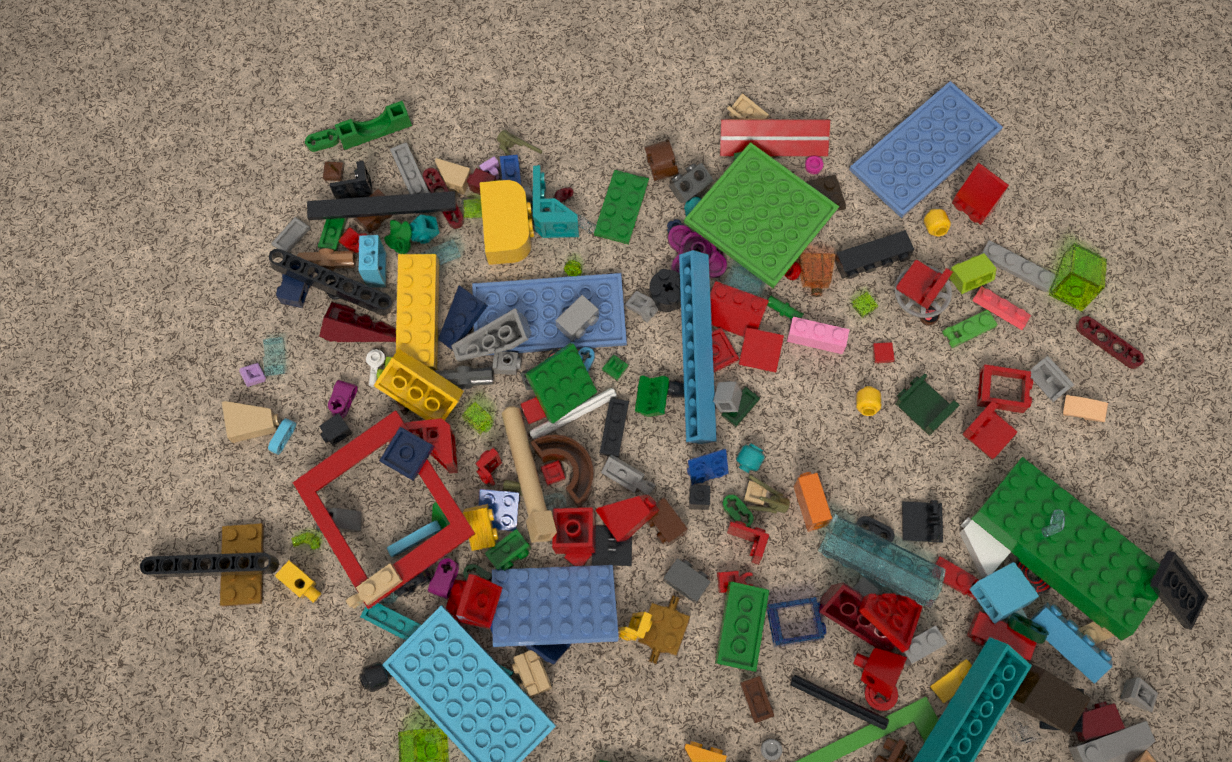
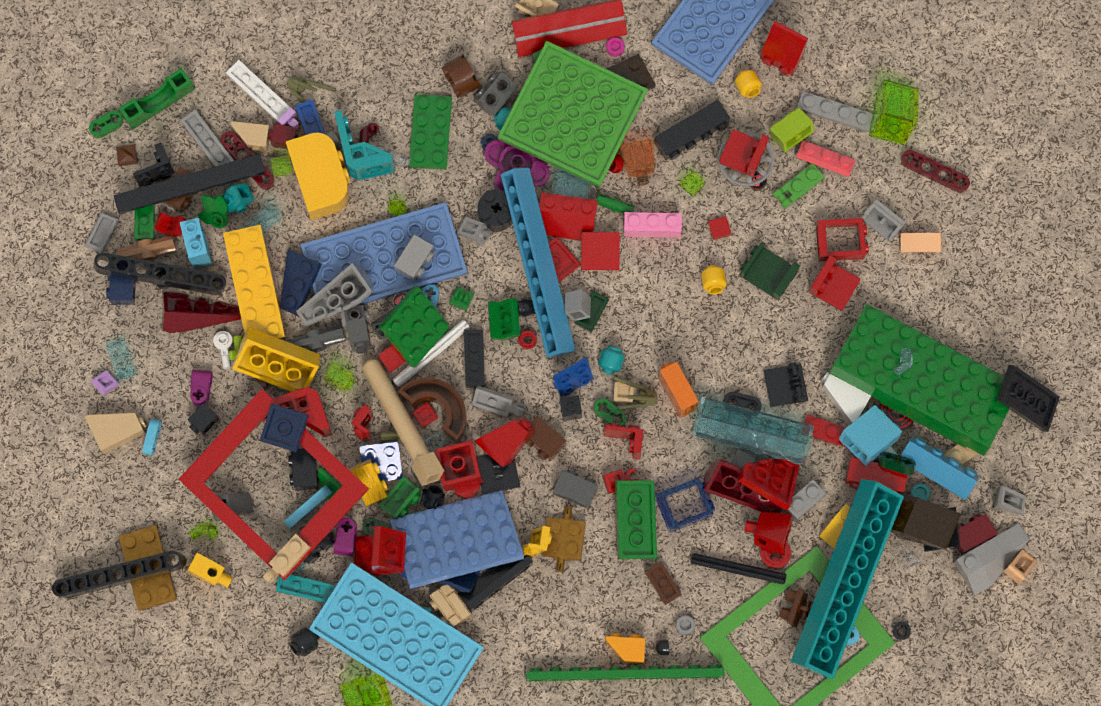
camera: 15 degrees left, 5 degrees up
none -> white plate [226,60,290,122]
none -> black brick [288,448,319,491]
none -> dark grey brick [346,318,371,354]
none -> black gear [420,486,445,509]
none -> black panel [458,556,533,612]
none -> red plate [518,330,537,349]
none -> teal tile [910,483,930,501]

